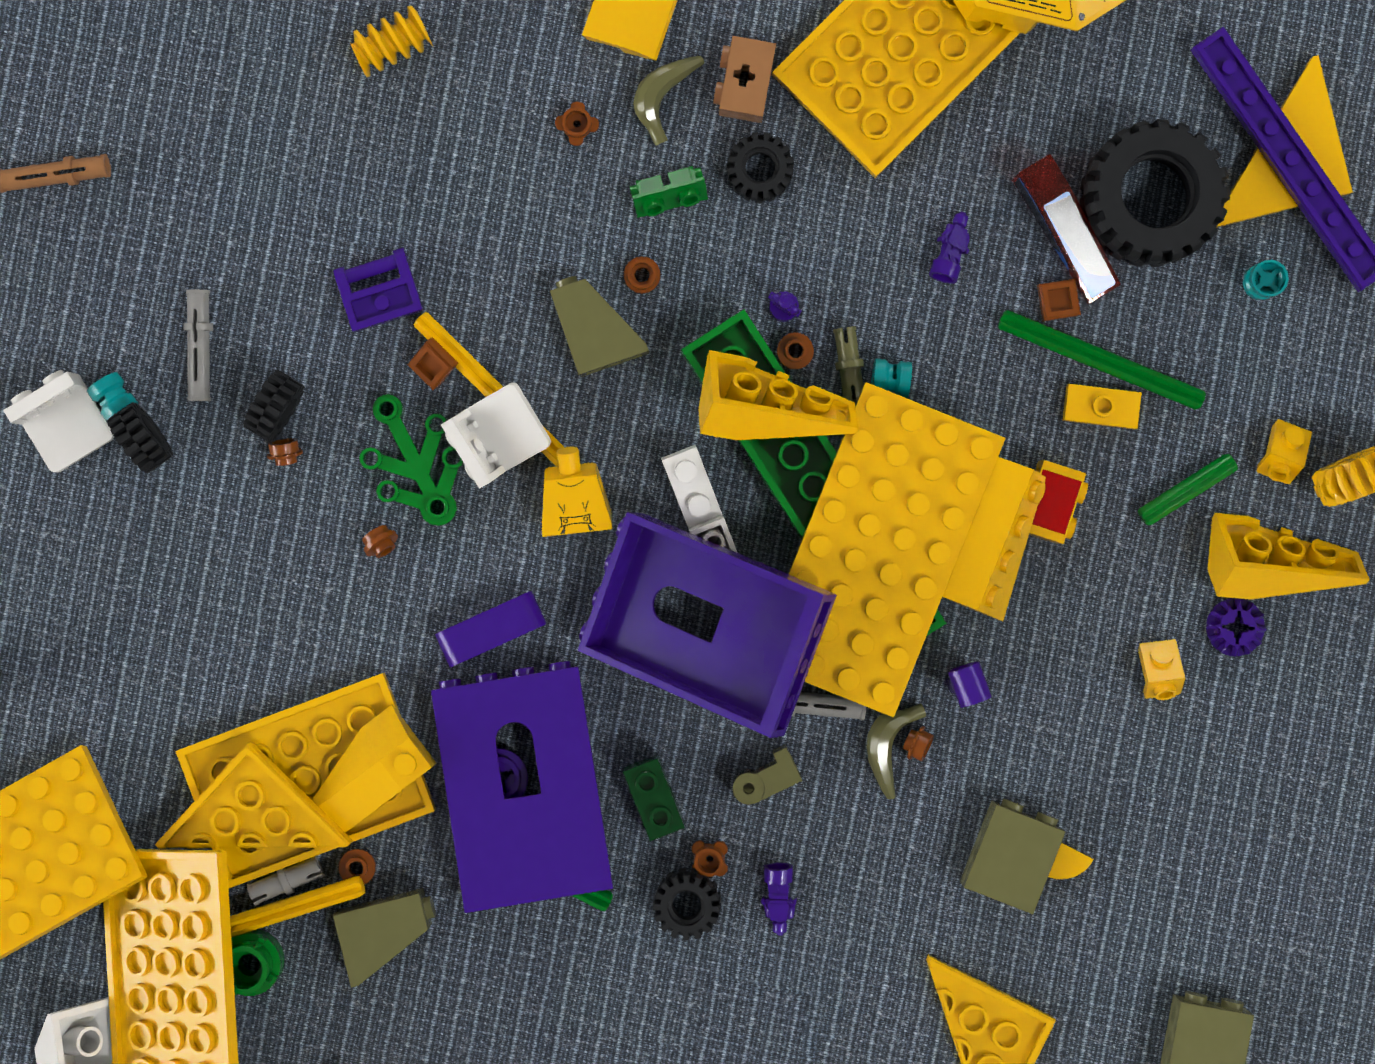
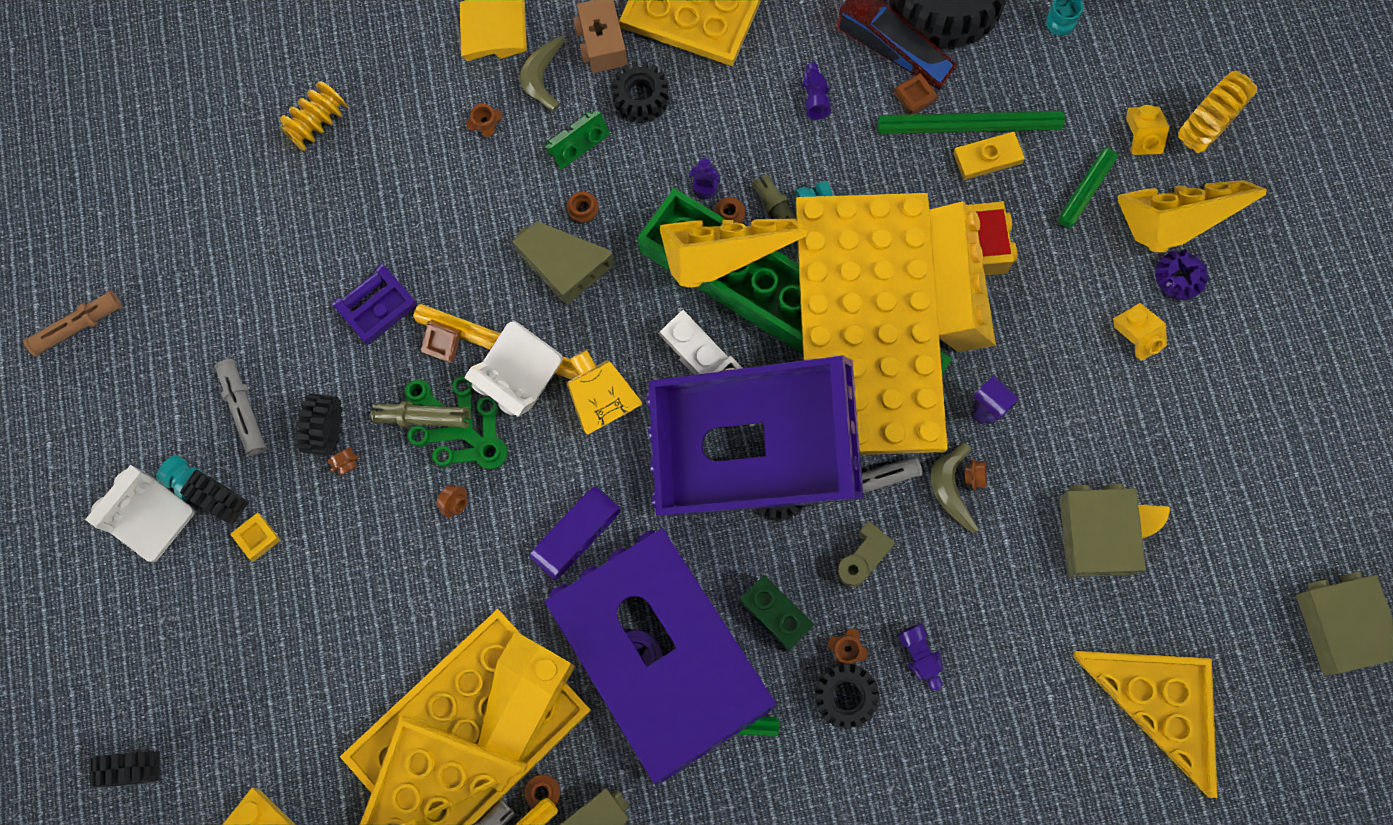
camera: 20 degrees left, 15 degrees down
none -> yellow plate [230,512,281,561]
none -> olive pin [370,401,471,428]

